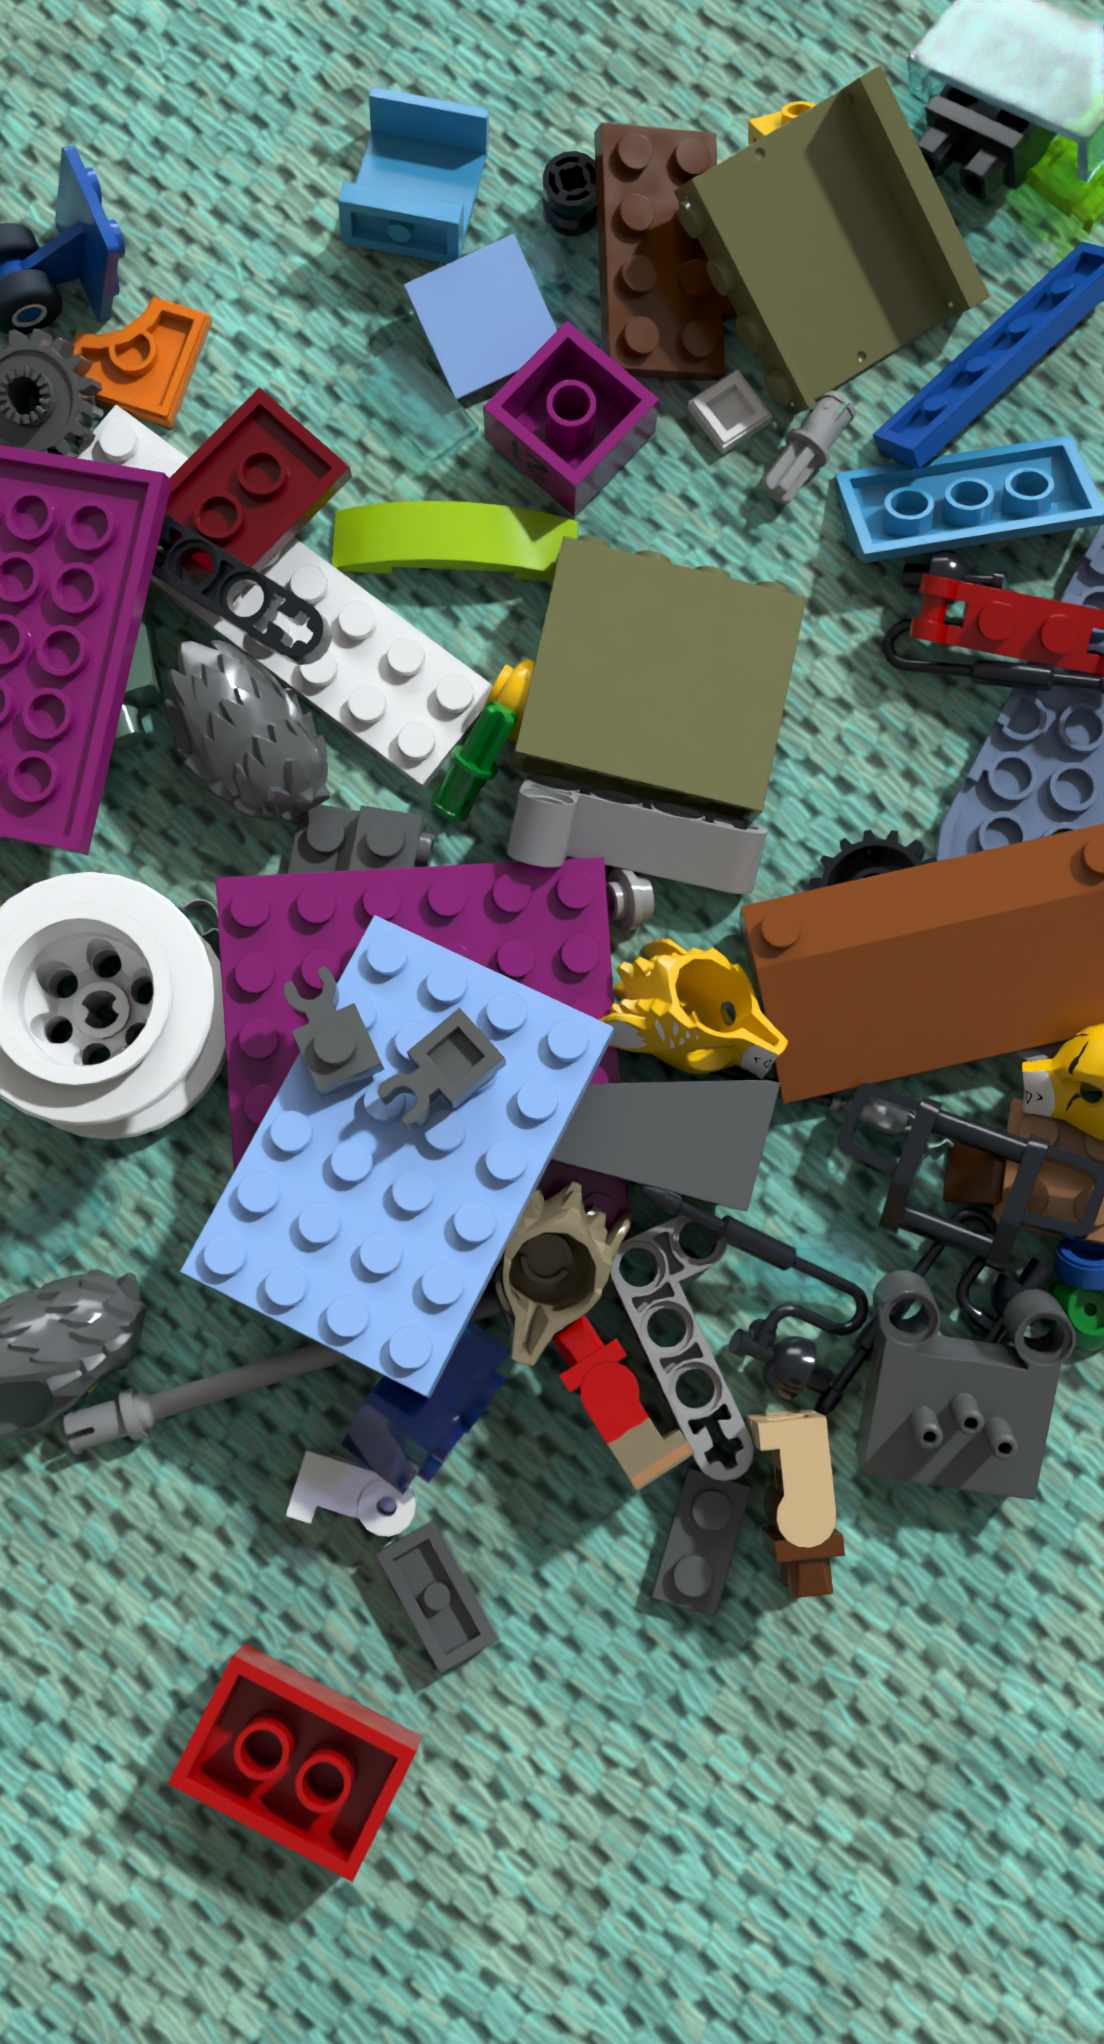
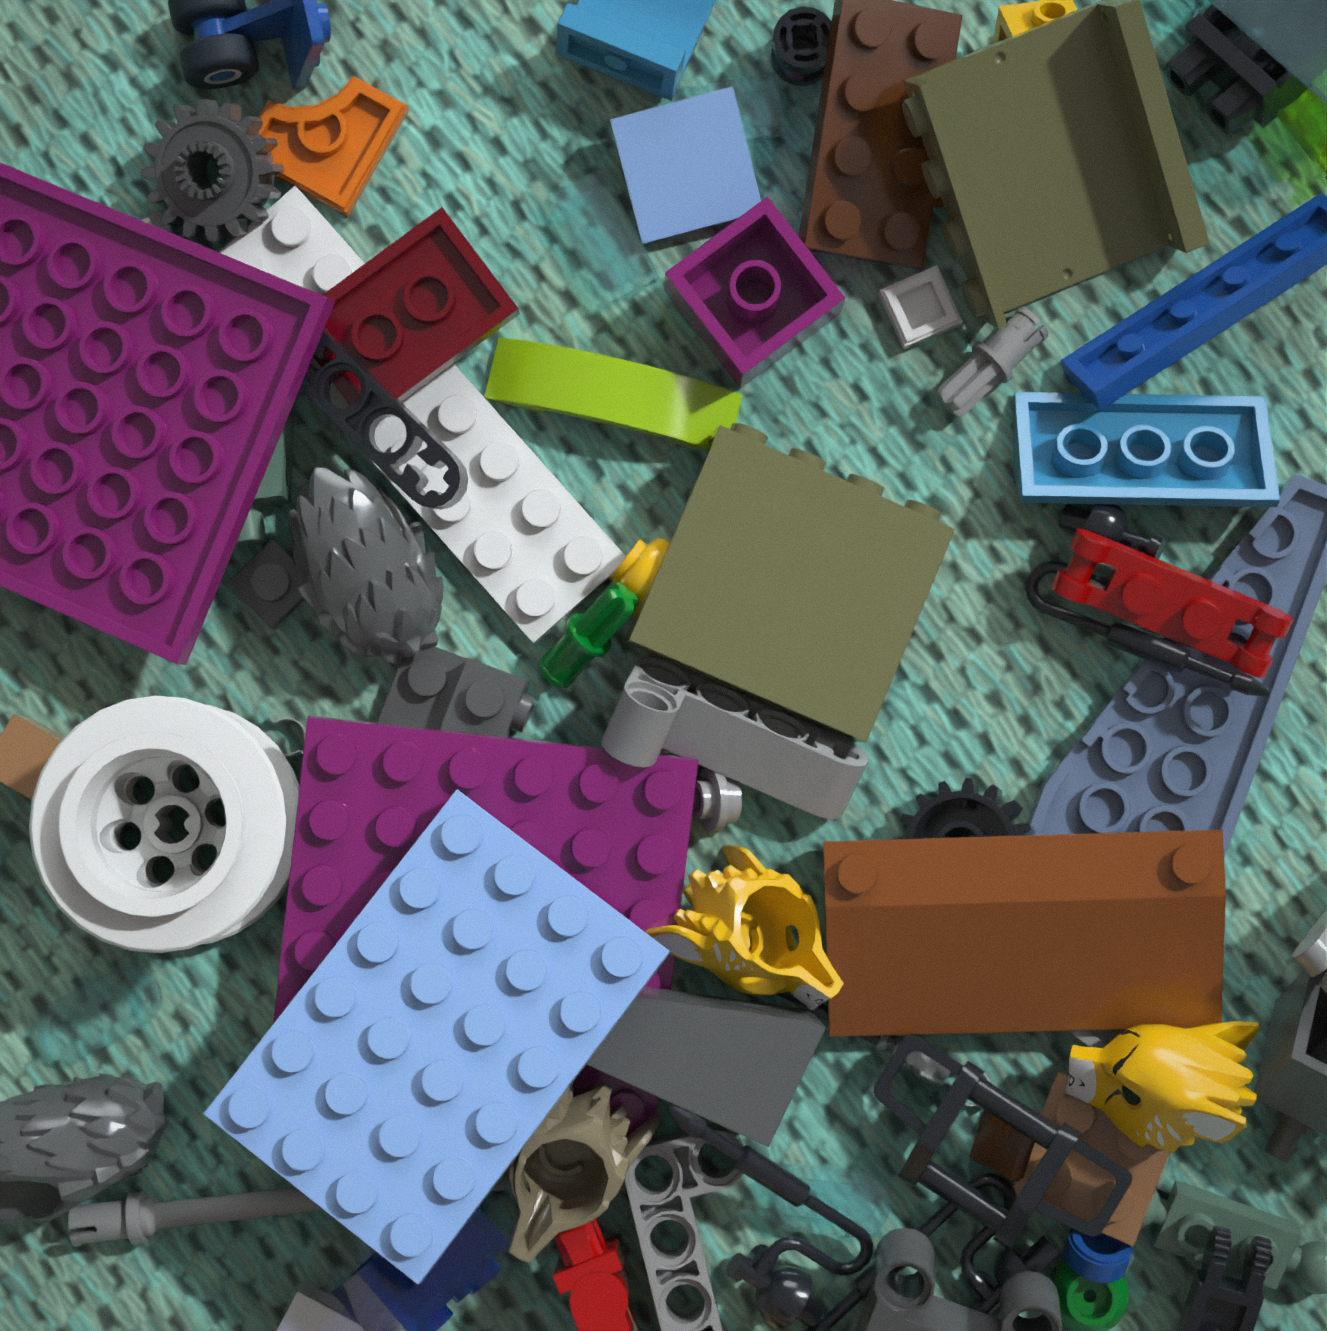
camera: 10 degrees right, 5 degrees up
dark grey plate [284,966,385,1098] -> none
dark grey plate [377,1007,506,1131] -> none
none -> dark grey plate [227,538,305,629]

